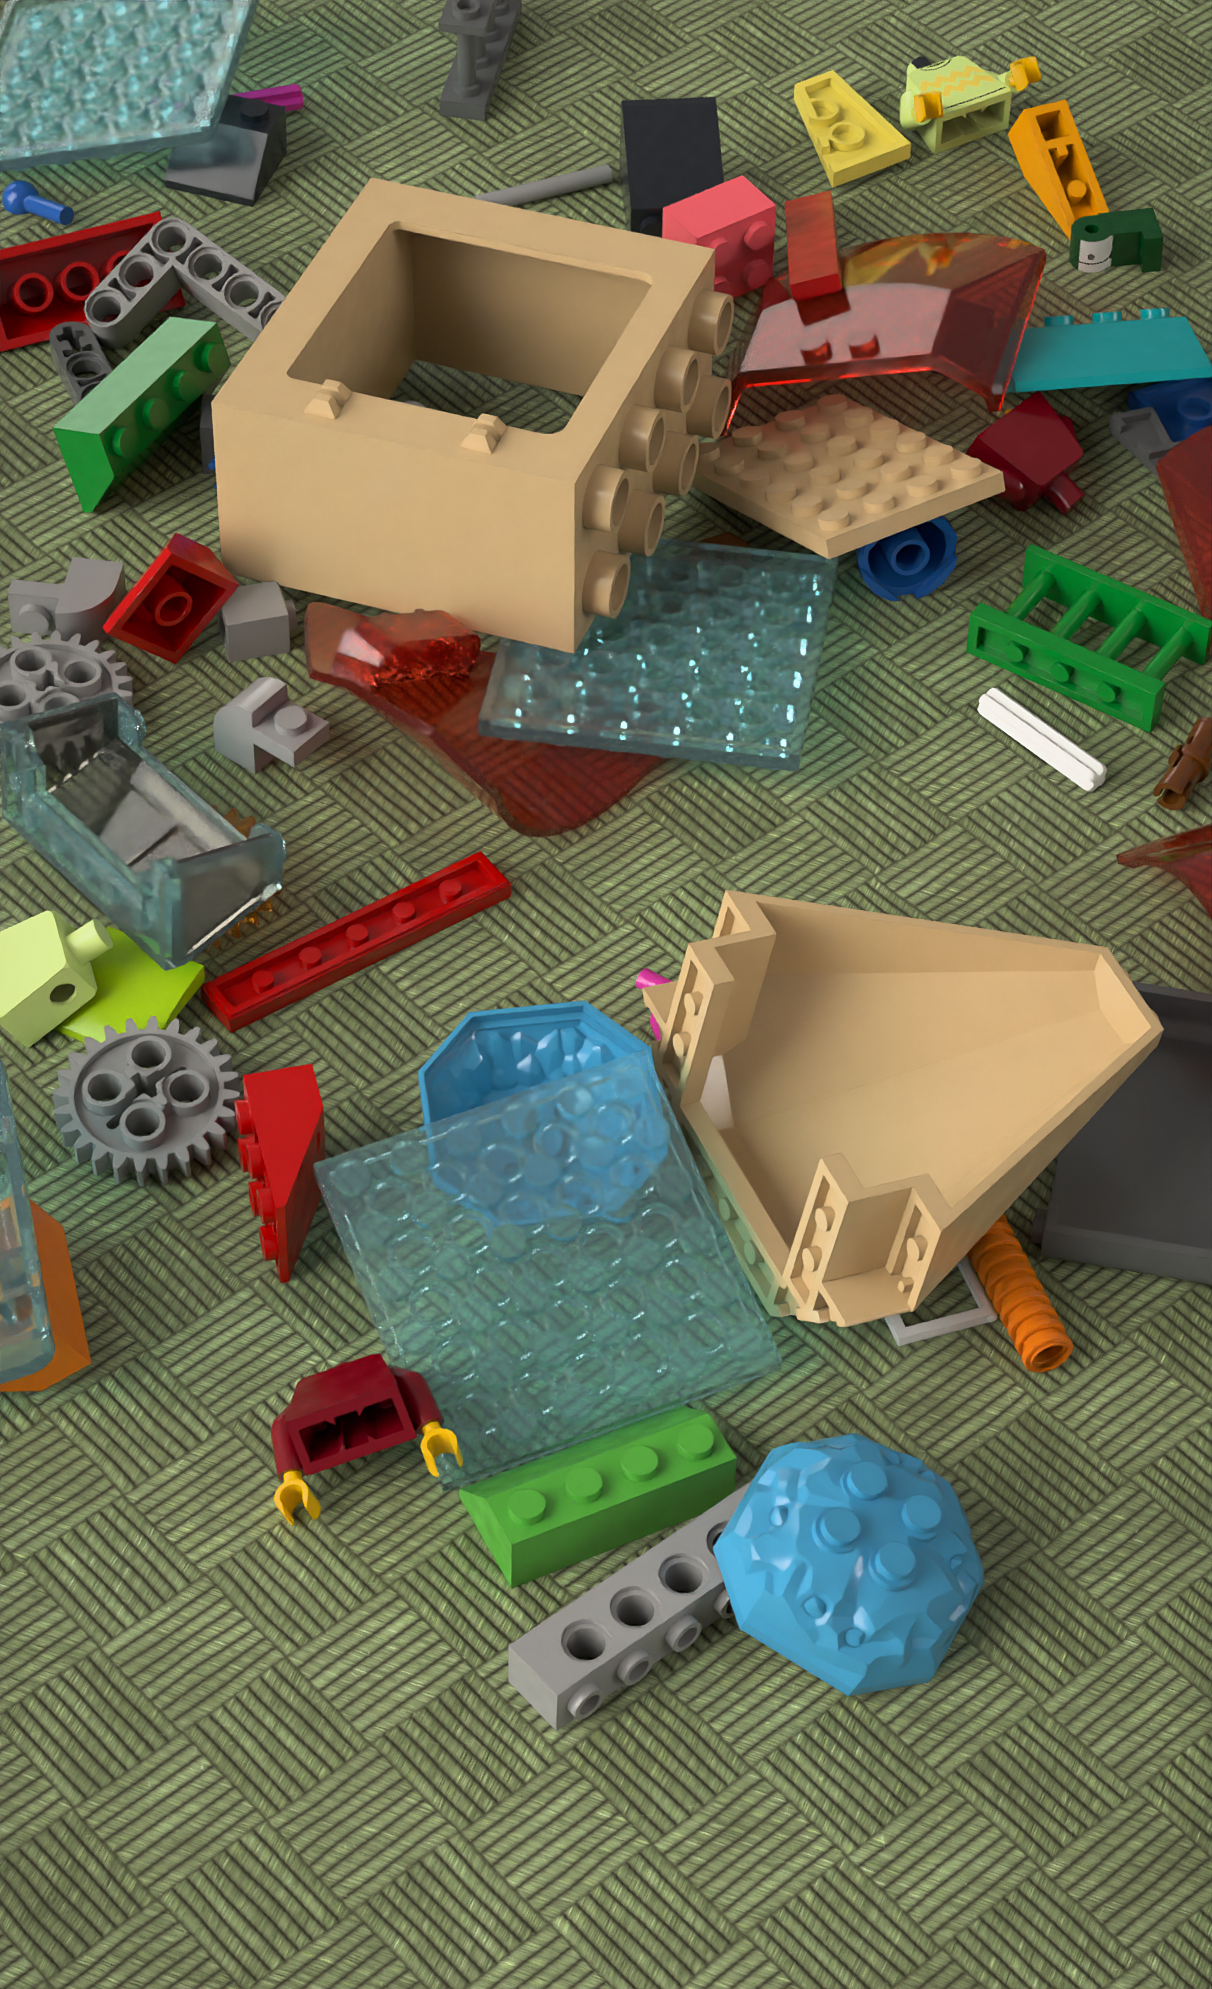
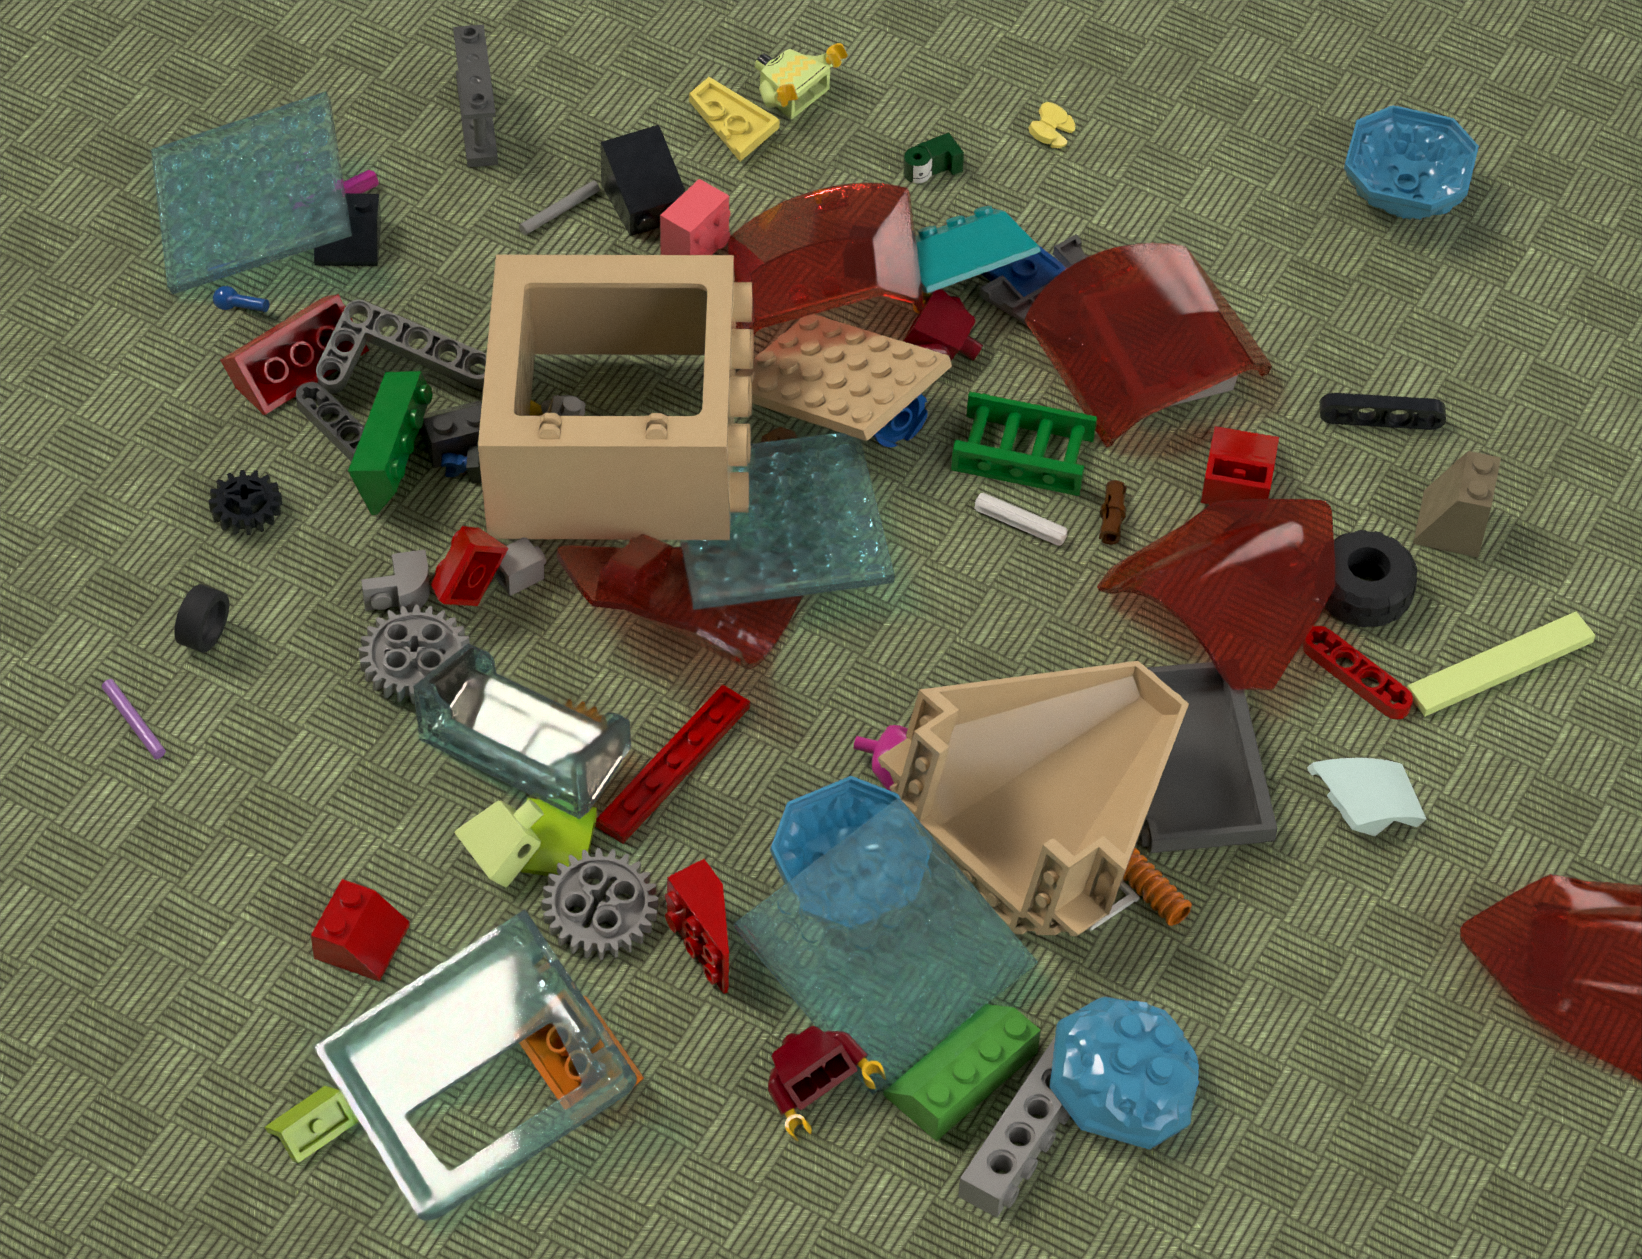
camera: 20 degrees left, 5 degrees up
light grey brick [213,677,330,774] -> none
red tile [785,190,842,302] -> none
light orange slope [1008,99,1109,240] -> none

